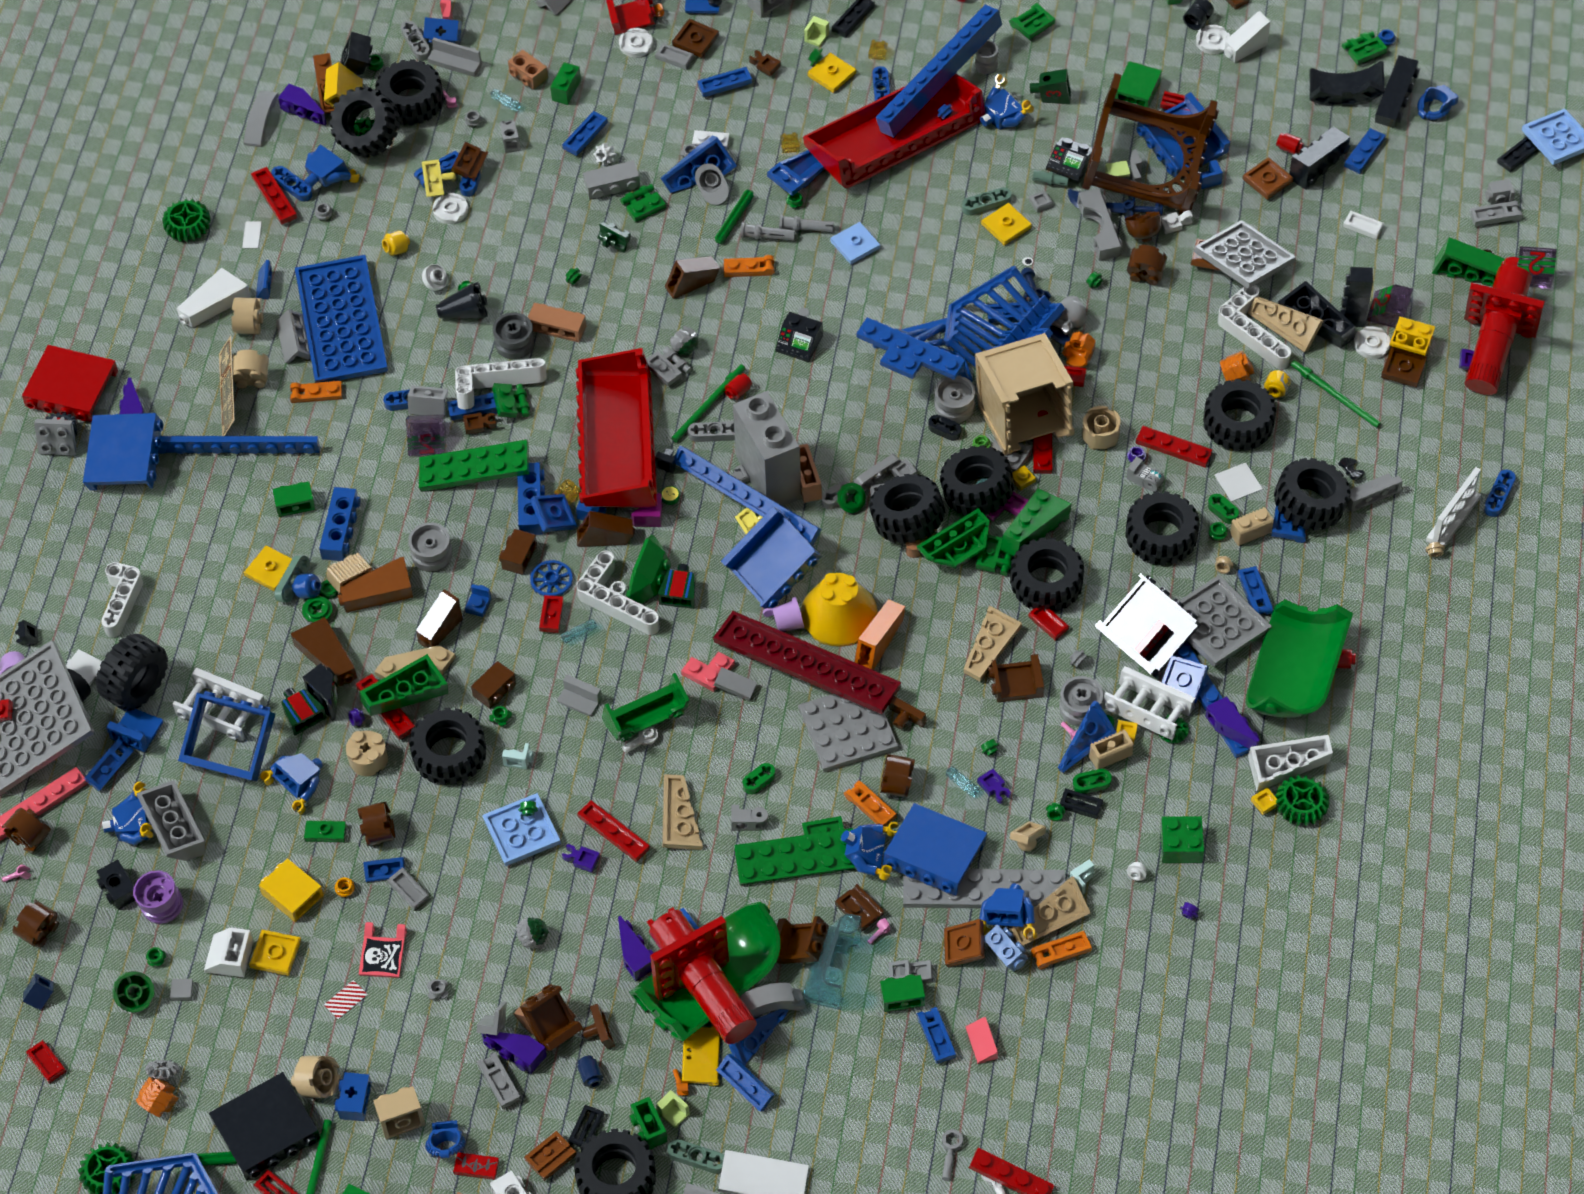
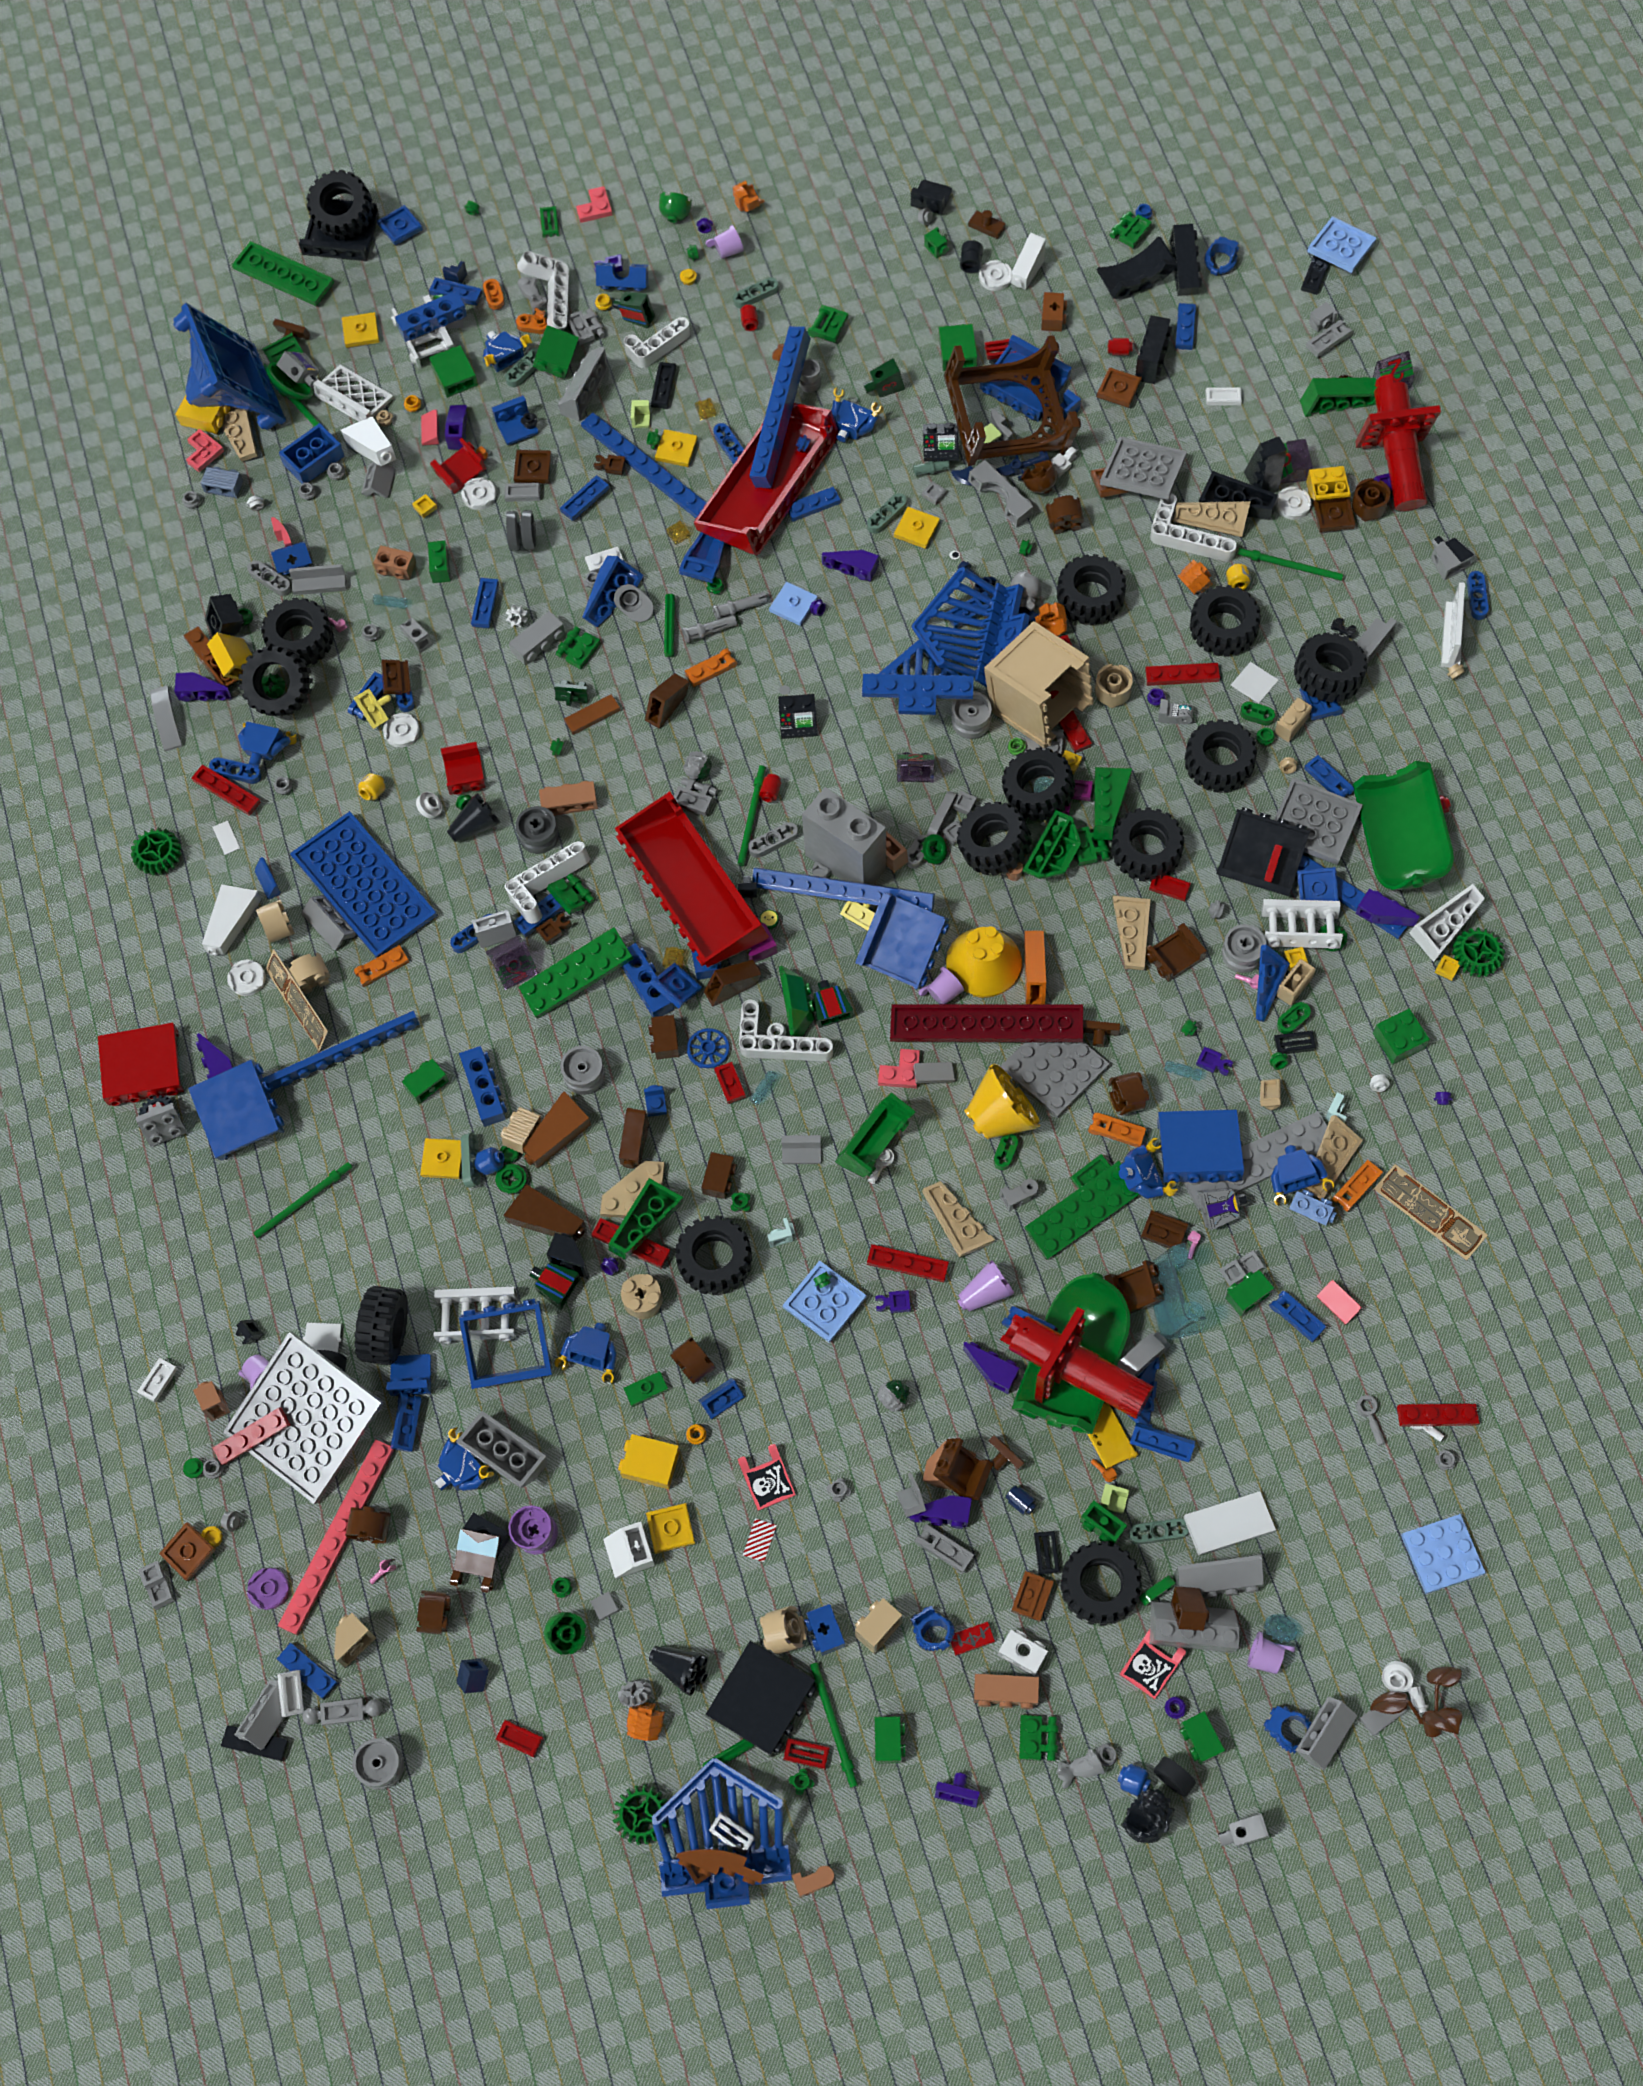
camera: 25 degrees left, 10 degrees up
white beam [101,562,143,638] -> none
light grey tile [387,867,429,910] -> none
black beam [928,415,961,441] -> none
dark orange plate [944,919,985,968] -> none
none -> white tile [227,959,266,996]
none -> green bar [253,1162,353,1239]
none -> yellow plate [412,494,437,518]
none -> red panel [440,742,486,795]
none -> flag [450,1529,500,1593]
none -> dark grey wheel [506,510,536,551]
none -> dark orange tile [564,694,621,735]
none -> blue plate [581,413,707,518]
none -> black cone [649,1646,709,1696]
none -> blue plate [788,486,841,522]
none -> dark purple plate [810,599,826,616]
none -> dark purple slope [822,550,879,582]
none -> clear purple slope [897,752,934,783]
none -> lavender cone [957,1260,1014,1312]
none -> yellow cone [964,1063,1040,1139]
none -> dark orange brick [1041,292,1067,332]
none -> black tyre [1057,554,1126,625]
none -> torso [1197,1188,1247,1230]
none -> reddish brown brick [1351,478,1390,522]
none -> sticker [1374,1164,1488,1261]
none -> light grey torso [1431,536,1475,580]

